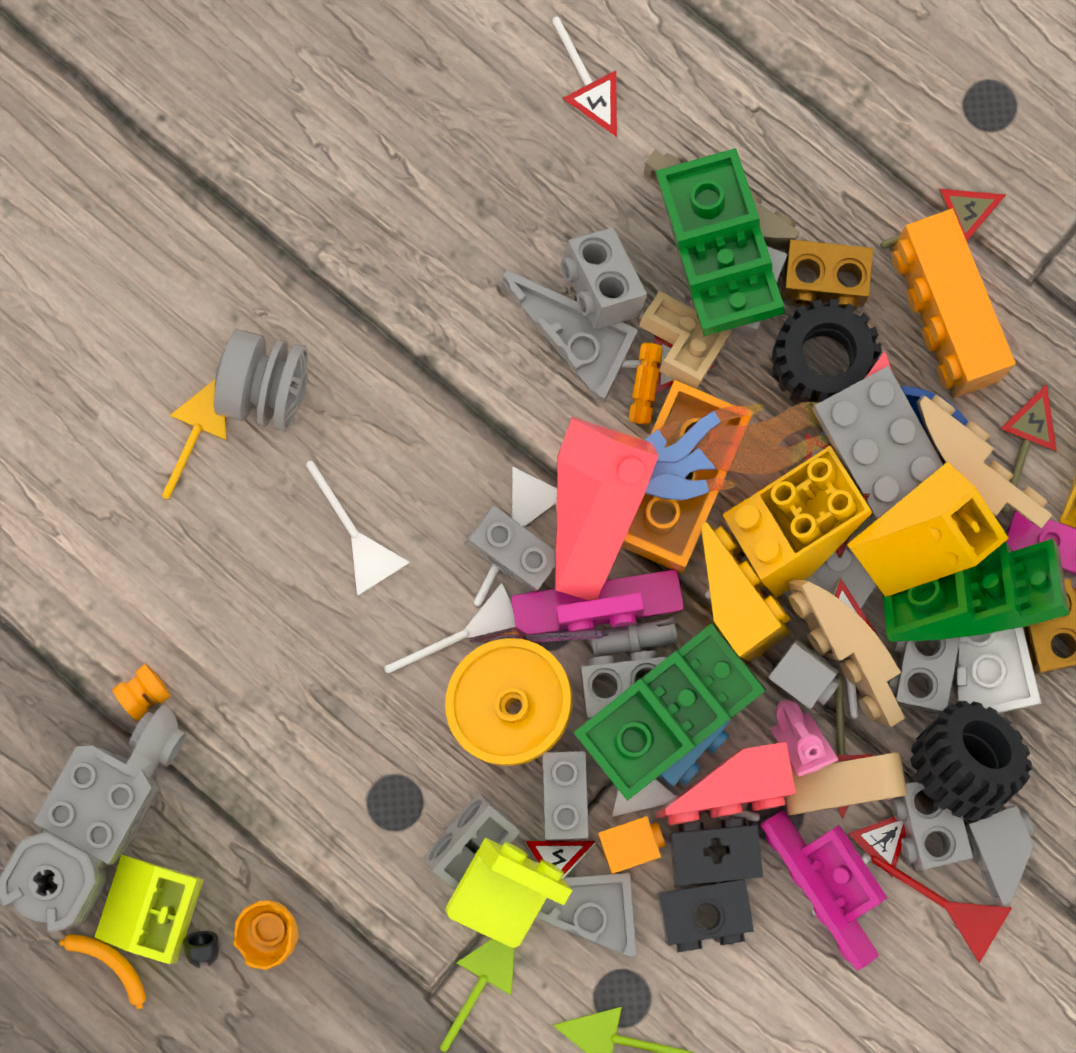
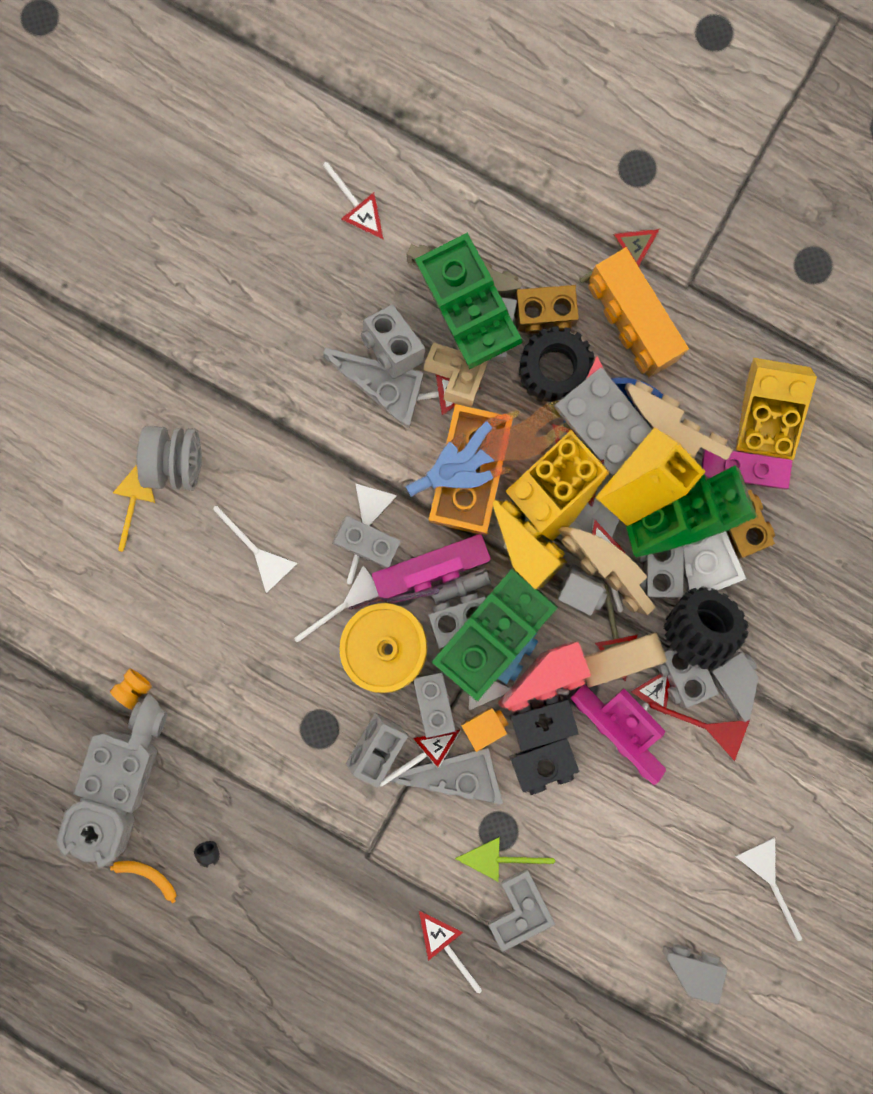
camera: 10 degrees left, 5 degrees up
neon yellow slope [94,854,204,964] -> none
light orange hair [233,900,299,970] -> none
lime piece [440,939,515,1052] -> none
neon yellow bracket [445,837,573,948] -> none
coral wedge [555,417,659,601] -> none
light orange axle [629,343,663,425] -> none
bright pink hinge [770,699,838,777] -> none
piece [999,384,1057,514] -> none

